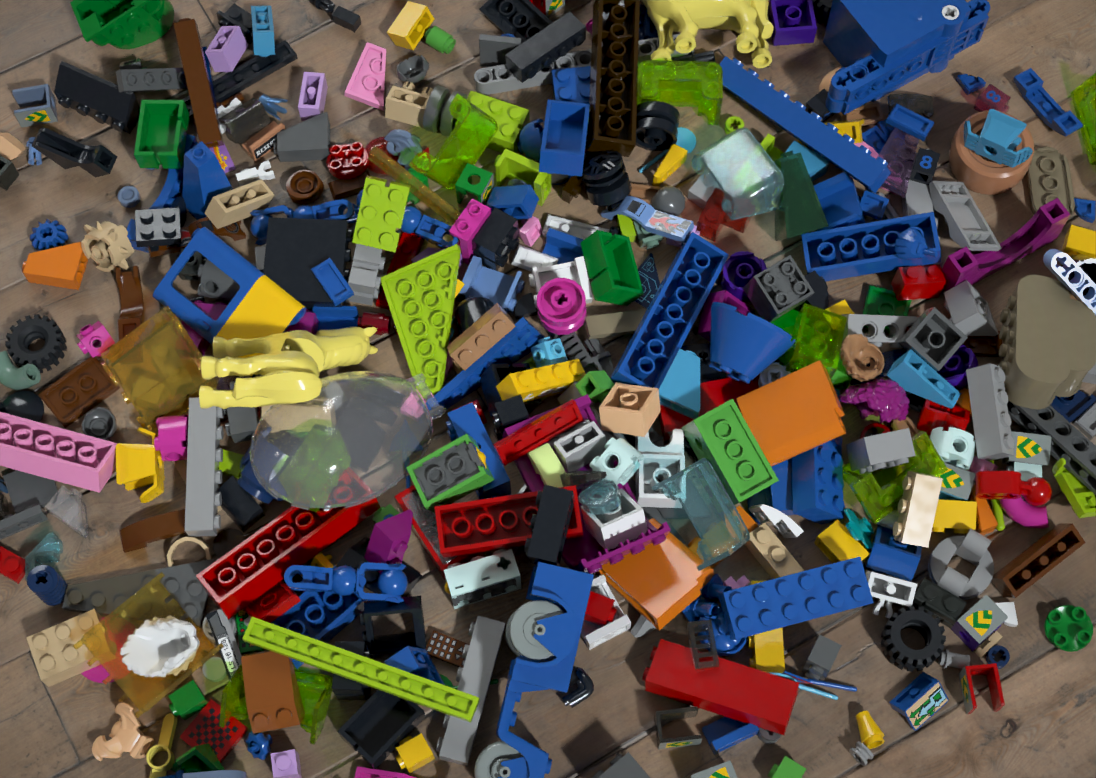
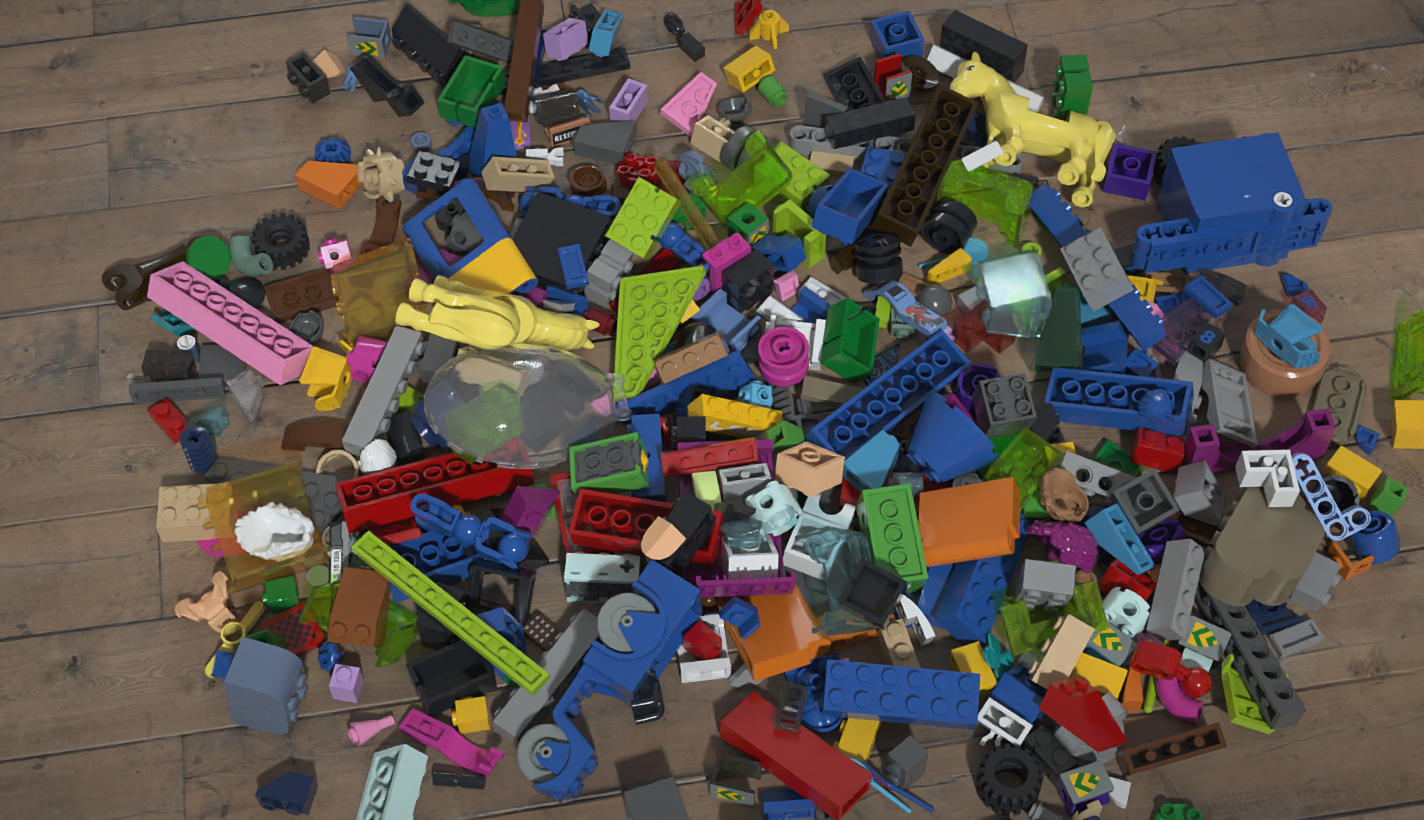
camera: 20 degrees right, 10 degrees down
blue slope [1013,68,1083,137] -> none
none -> white hair [357,439,397,475]
none -> light grey tile [542,300,575,313]
none -> light nougat brick [641,516,686,560]
none -> blue bracket [718,596,760,639]
none -> tan tile [810,151,854,176]
none -> black piece [838,558,908,631]
none -> clear light blue brick [888,473,923,497]
none -> white sticker [962,141,1004,171]
none -> red slope [1039,676,1127,752]
none -> light grey brick [1060,227,1134,312]
none -> white brick [1235,450,1300,507]

